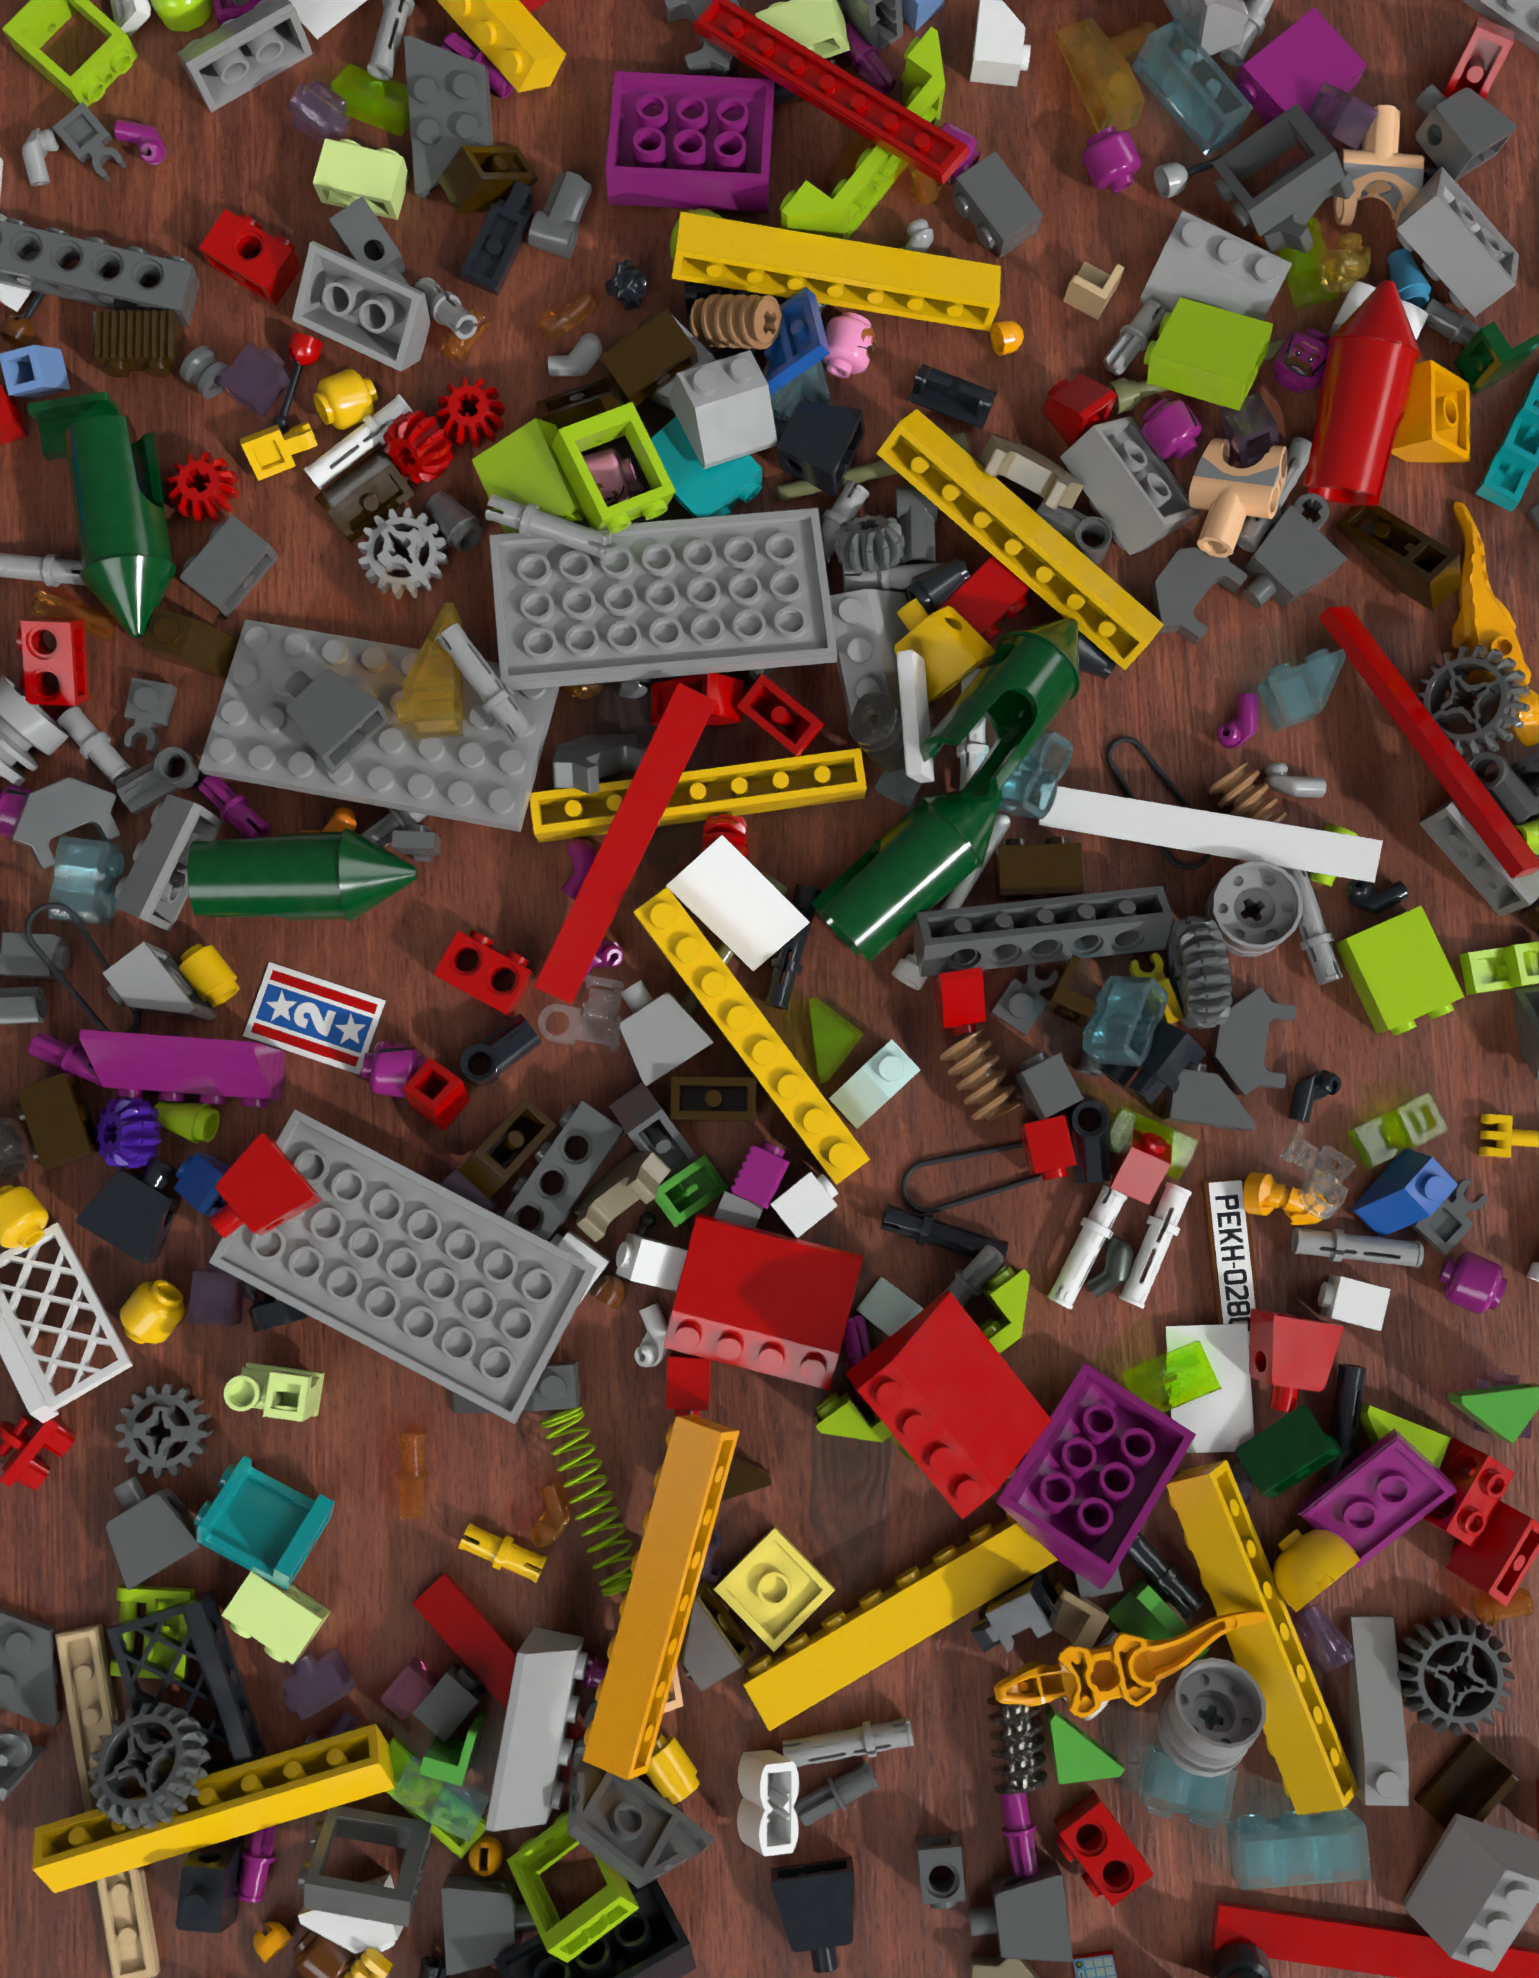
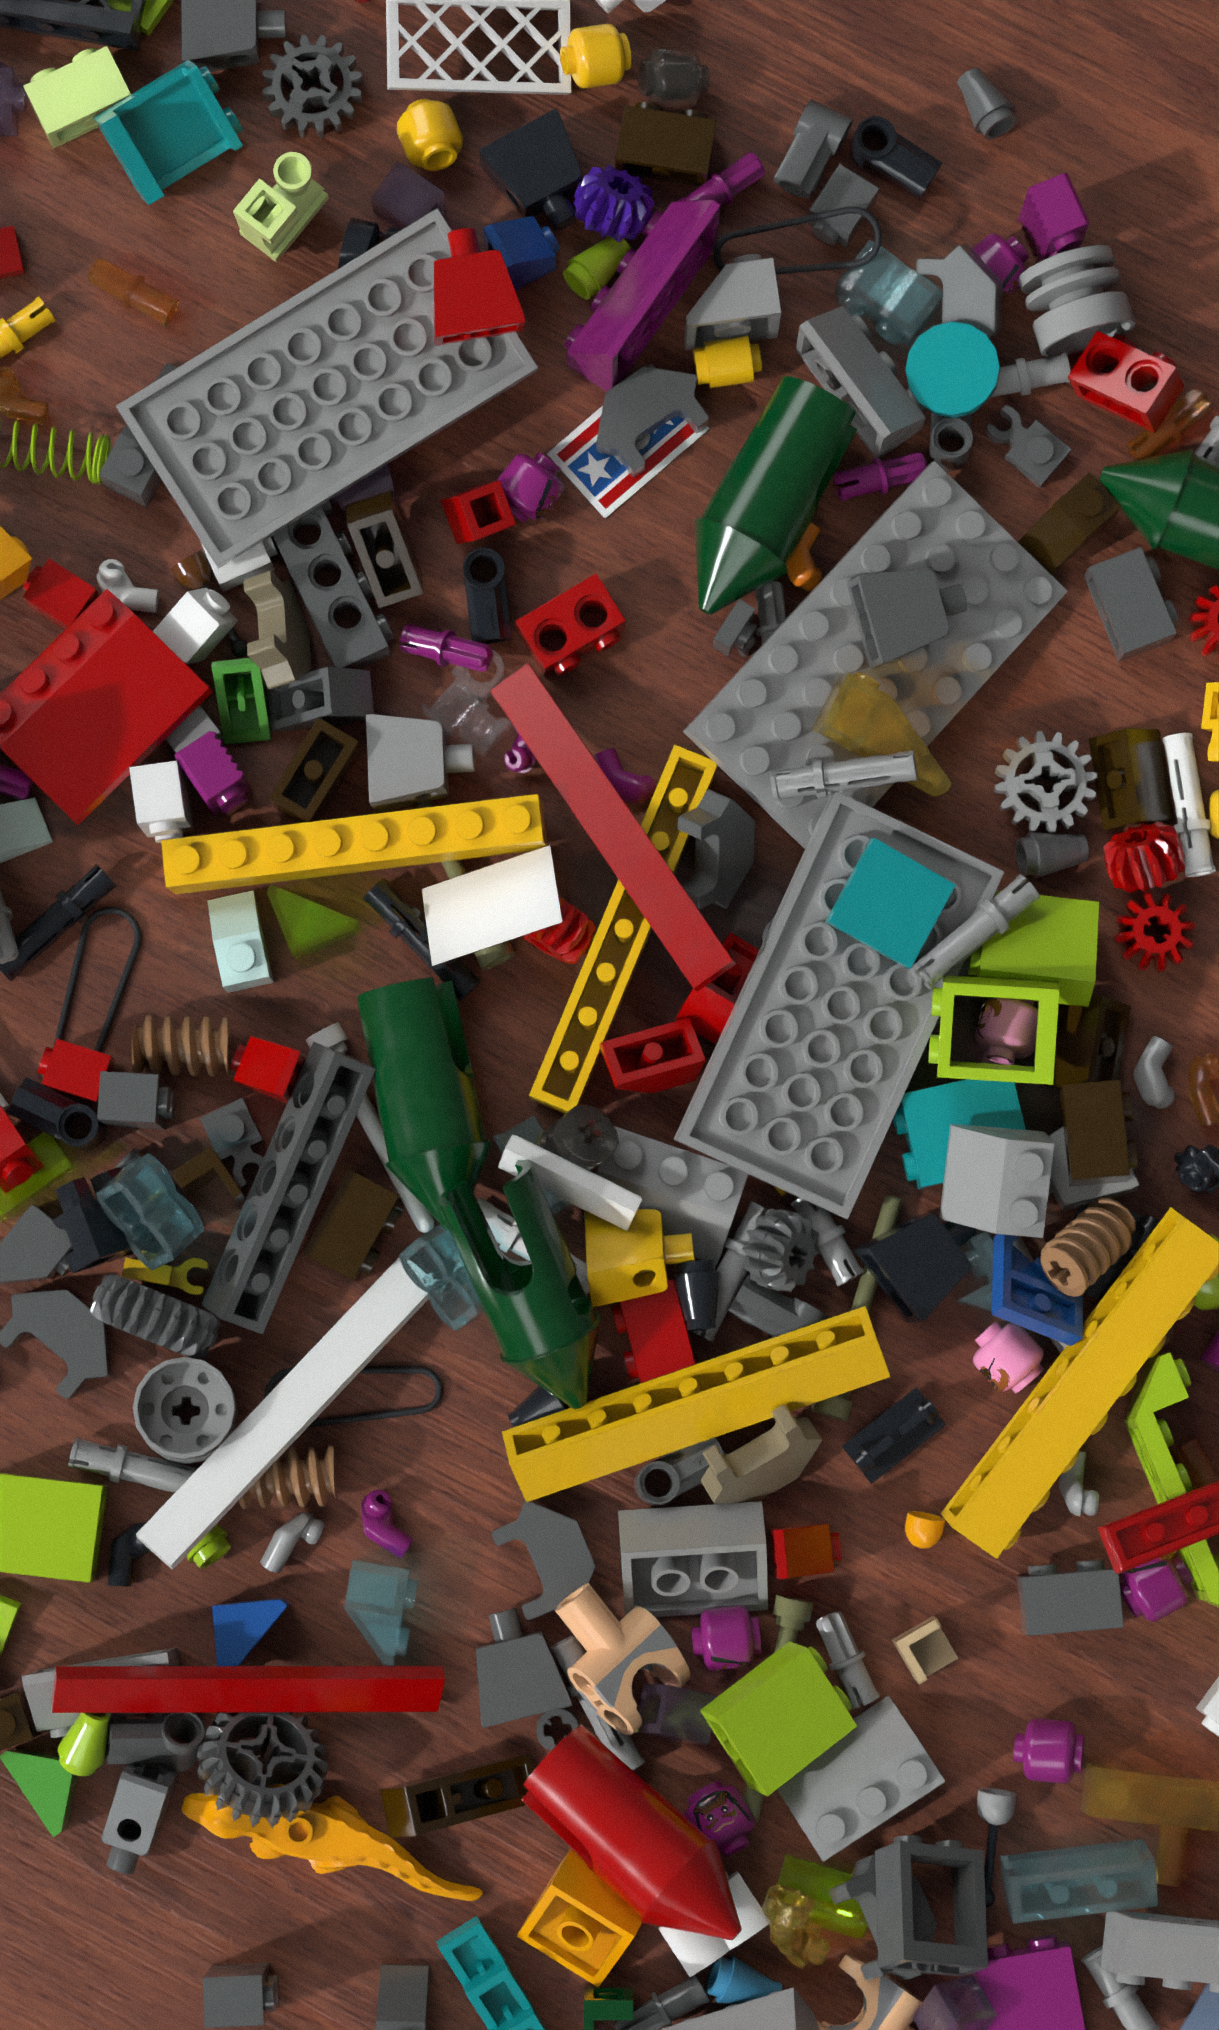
camera: 120 degrees right, 0 degrees up
none -> blue slope [212,1598,291,1666]
none -> magenta axle [400,623,493,672]
none -> dark grey piece [596,366,709,477]
none -> teal tile [825,838,956,969]
none -> teal tile [905,322,1001,418]

